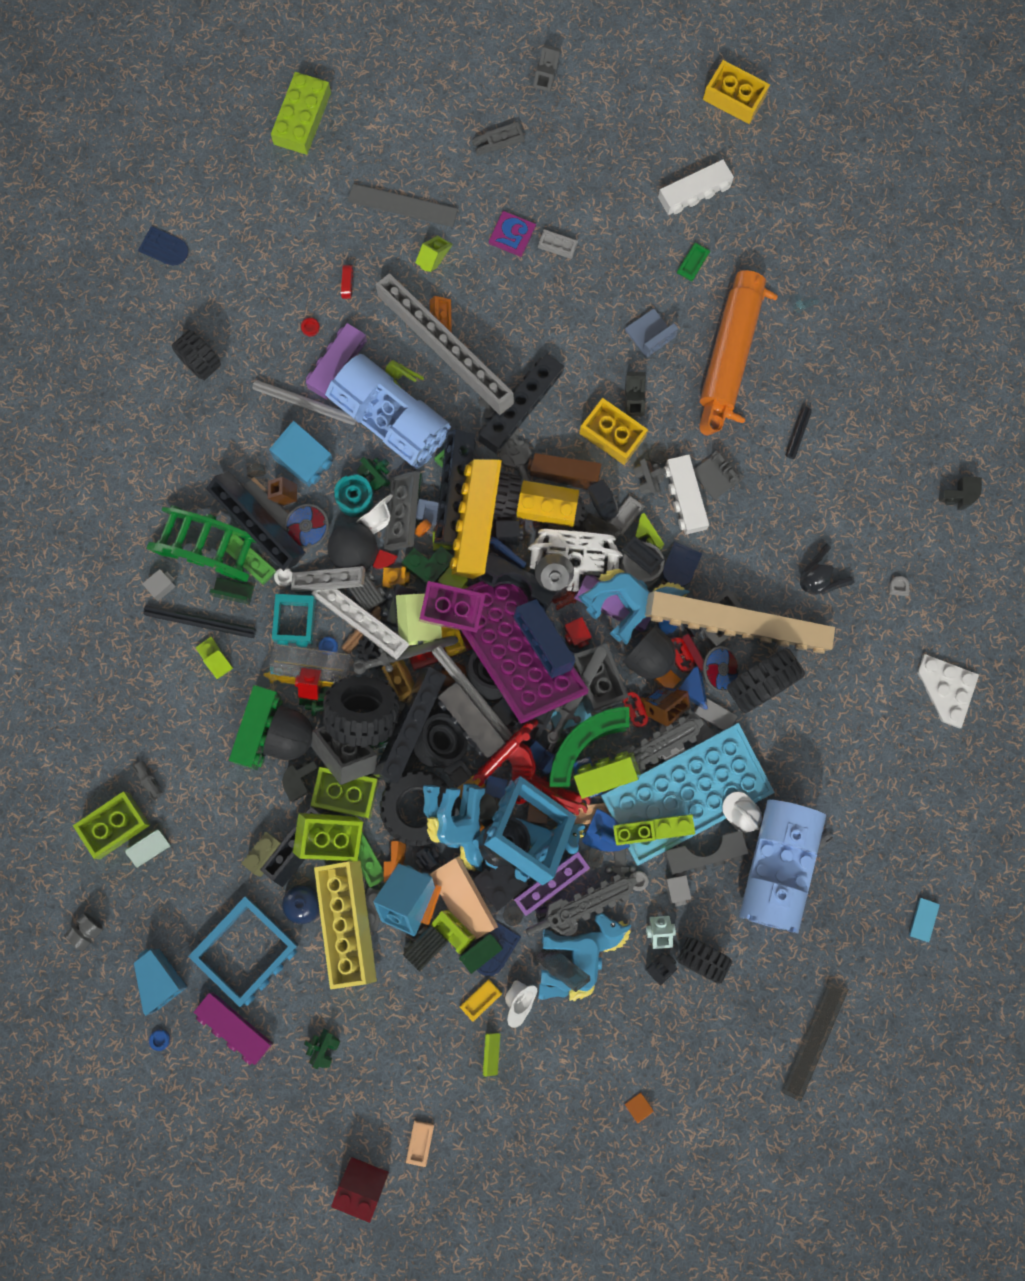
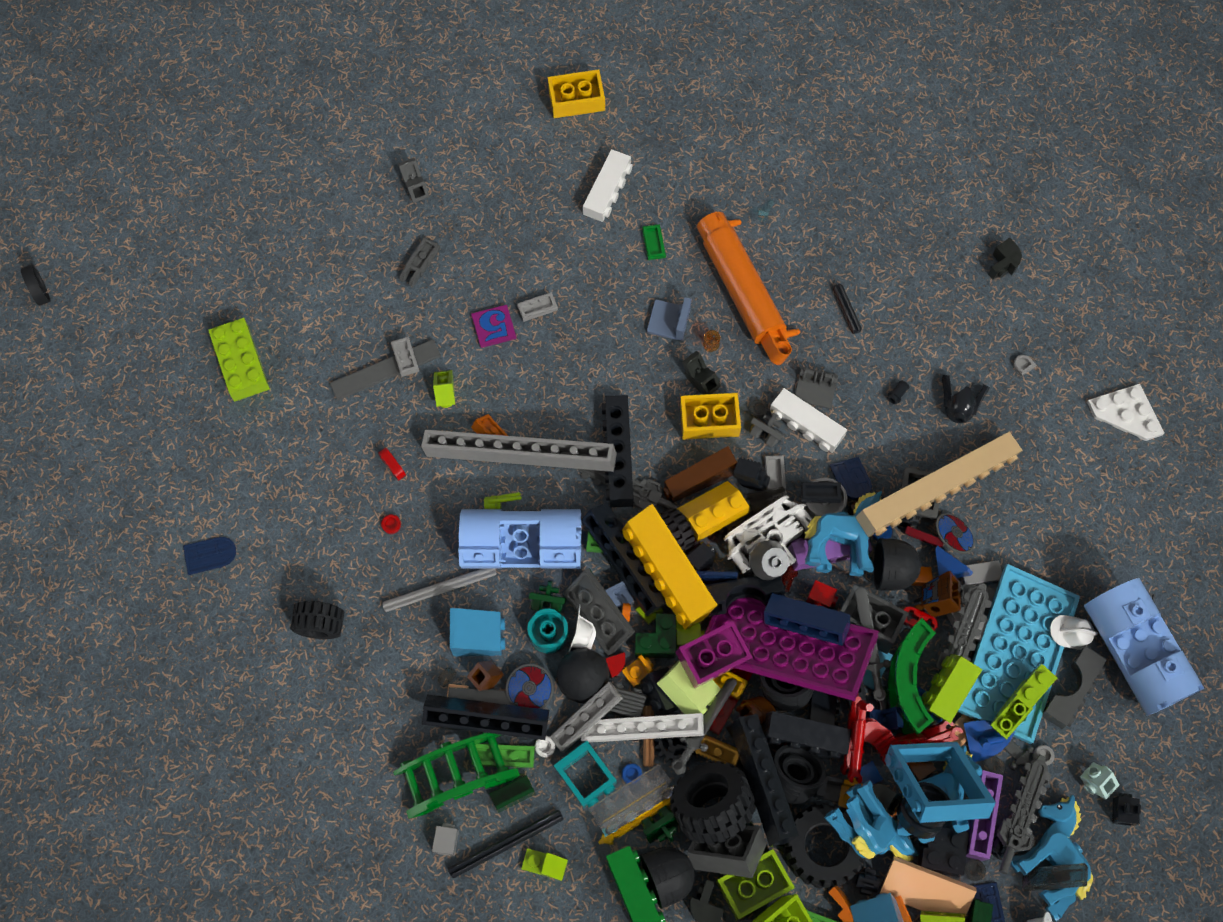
camera: 35 degrees left, 10 degrees down
red brick [295,668,322,700] -> none
medium lavender brick [306,323,367,399] -> none
light grey axle [432,646,512,741] -> none
lime slope [635,513,664,550] -> none
light grey brick [665,876,691,906] -> none
red beam [672,638,695,672] -> none
black tyre [677,937,733,984] -> none
black tyre [727,648,805,714] -> none
none -> light grey plate [391,336,419,377]
none -> clear orange bush [703,330,721,352]
none -> black pin [887,380,910,404]

